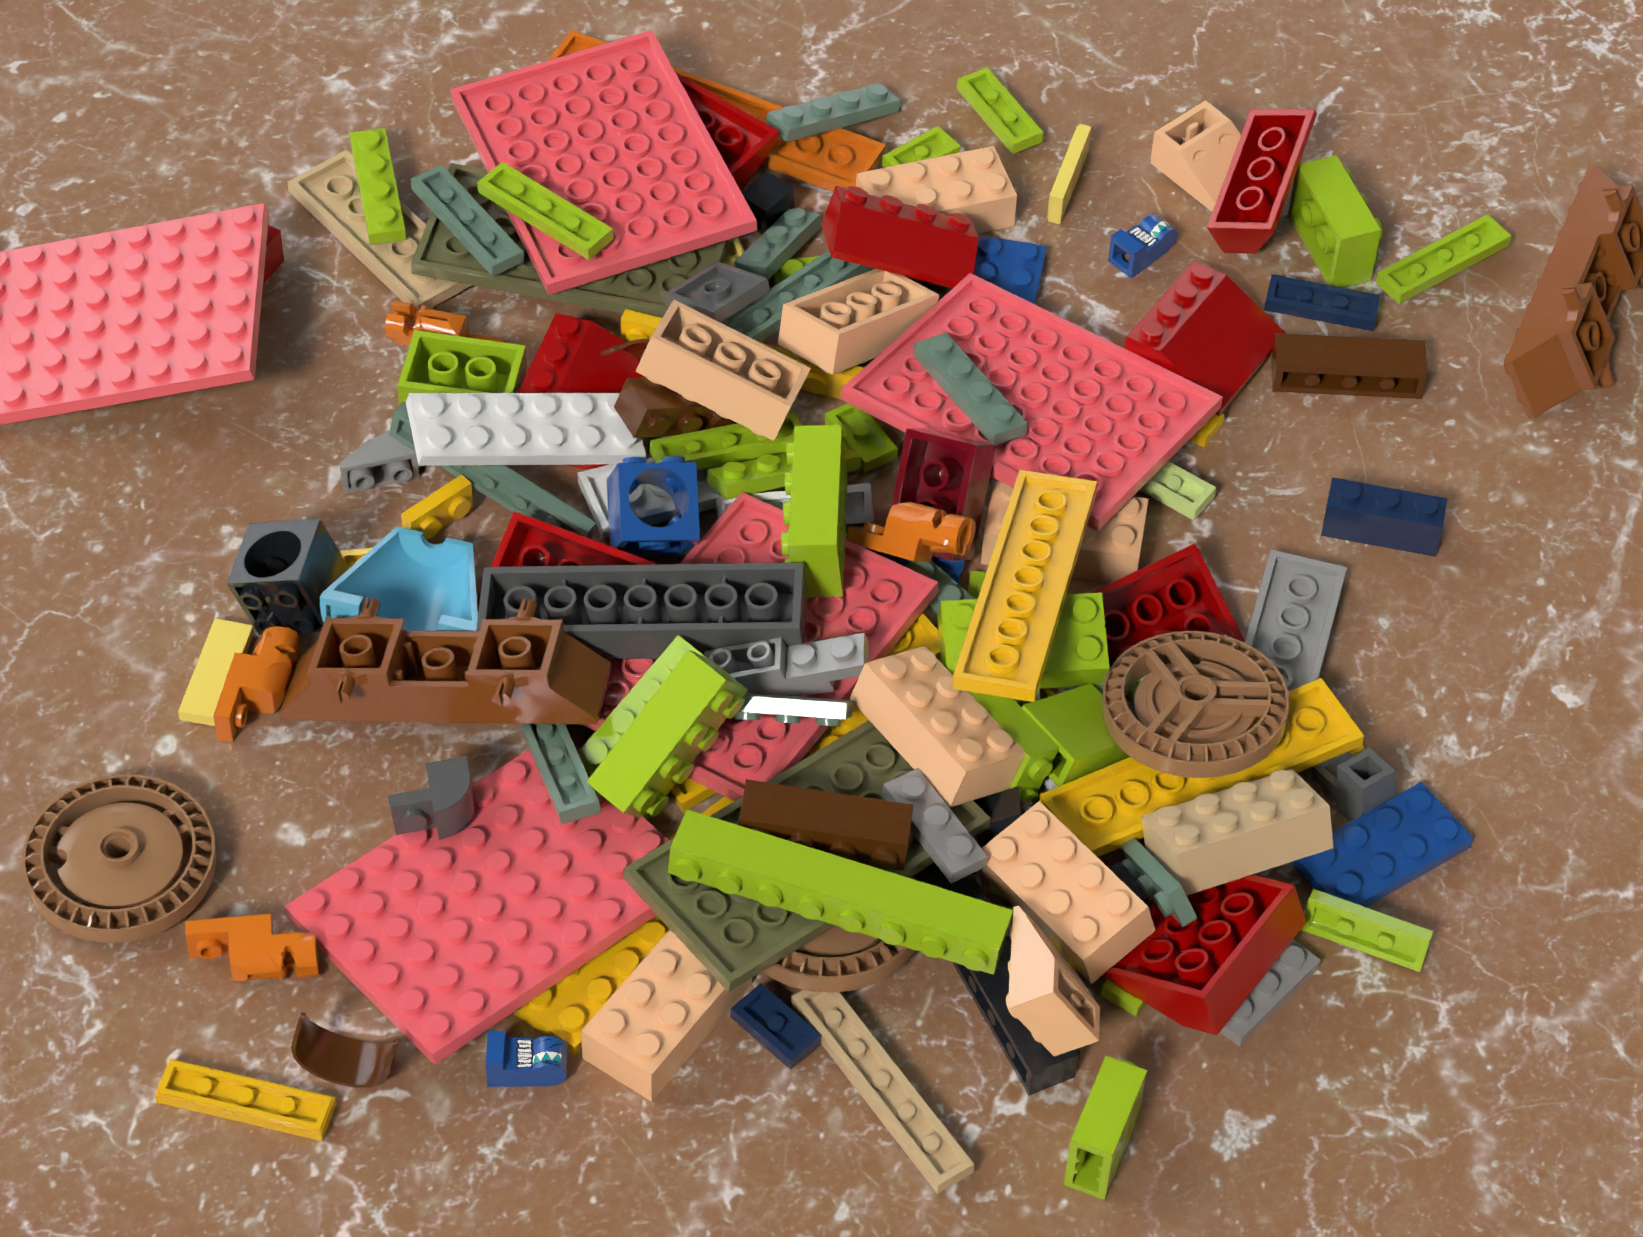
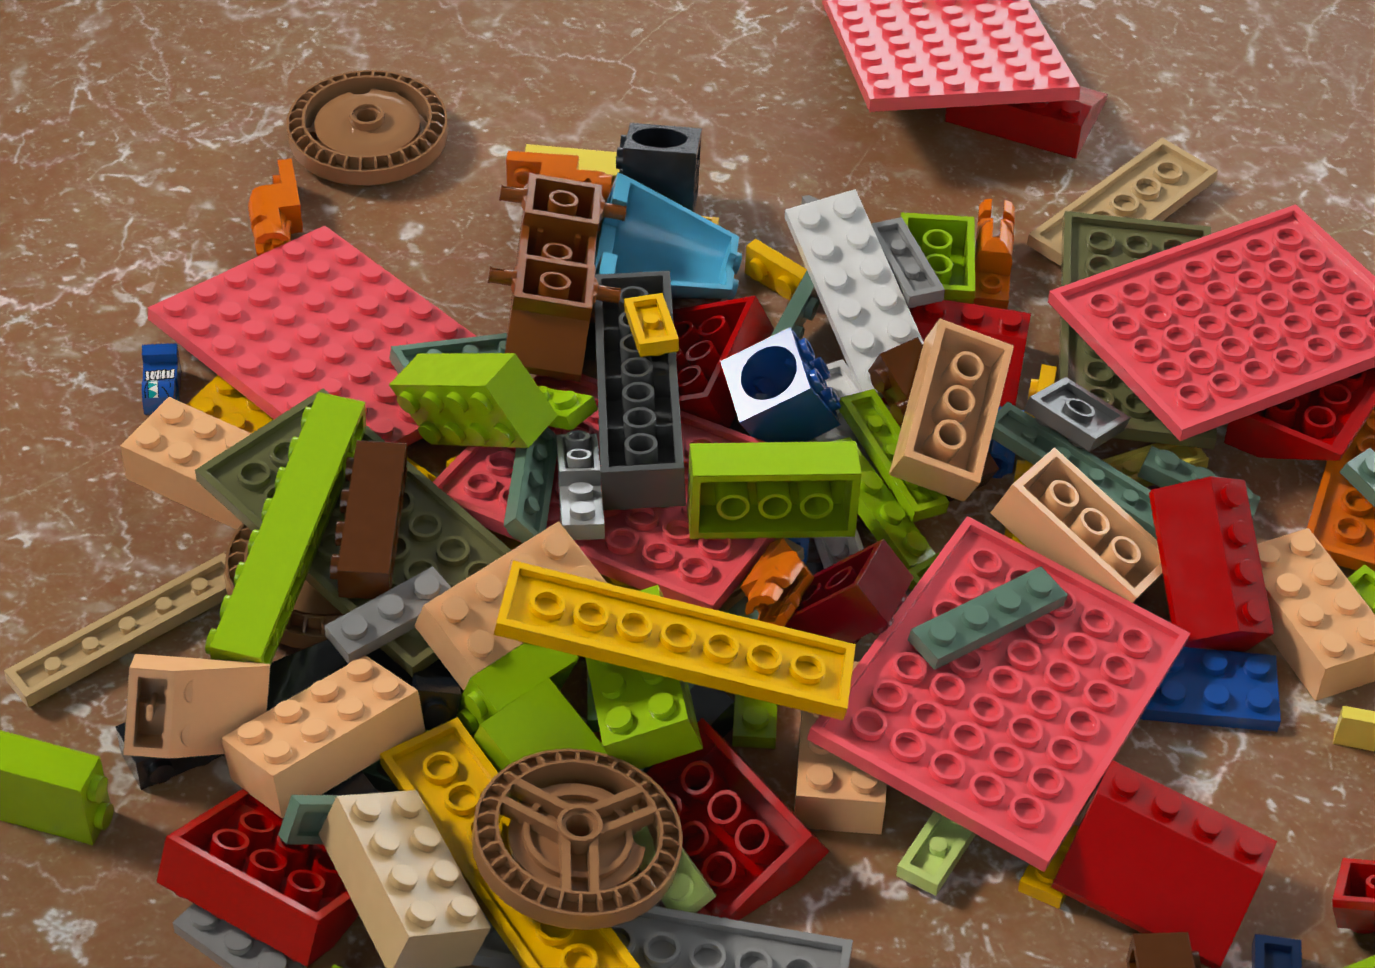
camera: 85 degrees right, 5 degrees down
yellow tile [155,1059,336,1142] -> none
reddish brown piece [291,1012,399,1088] -> none
lime plate [349,128,406,245] -> none
dark grey brick [388,756,475,840] -> none
sand green plate [411,165,524,277] -> none
lime plate [477,162,614,260] -> none
dark blue plate [730,983,822,1070] -> none
black brick [741,171,795,234] -> none
blue leg [1108,213,1178,279] -> none
none -> yellow plate [624,293,679,357]
none -> light grey plate [871,217,945,308]

